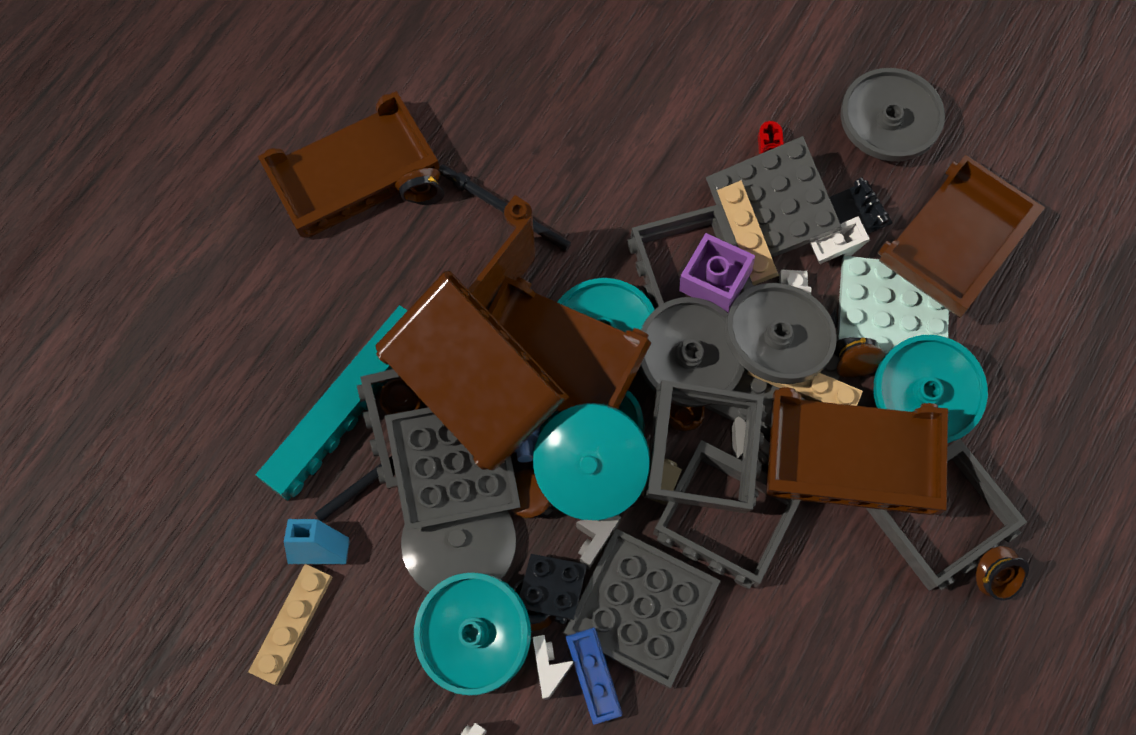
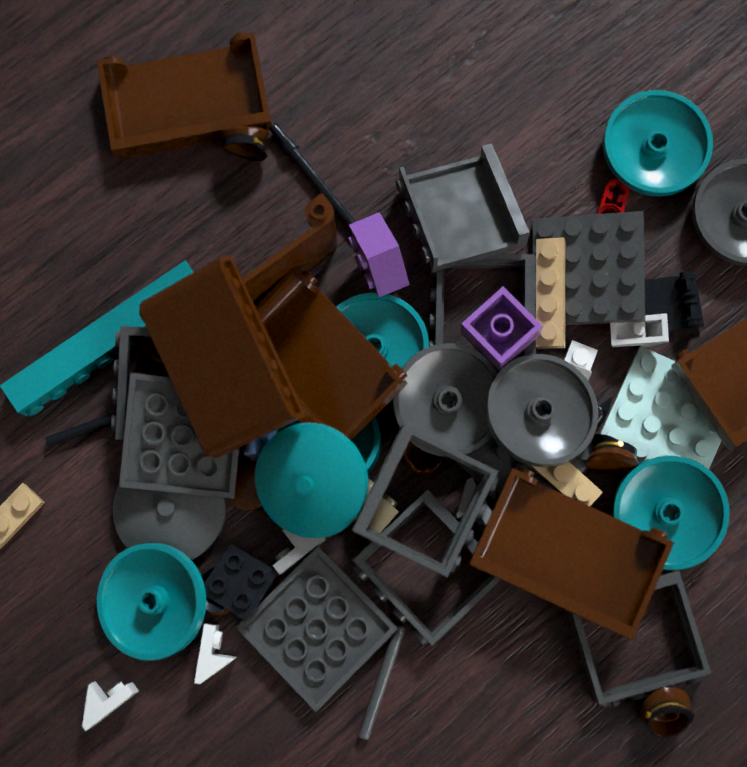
camera: 20 degrees right, 10 degrees up
dark azure slope [284,519,349,564] -> none
blue tile [566,627,623,725] -> none
none -> medium lavender brick [348,212,410,297]
none -> dark grey bar [358,624,406,740]
none -> dark grey panel [396,143,530,272]
none -> teal dish [603,90,713,196]

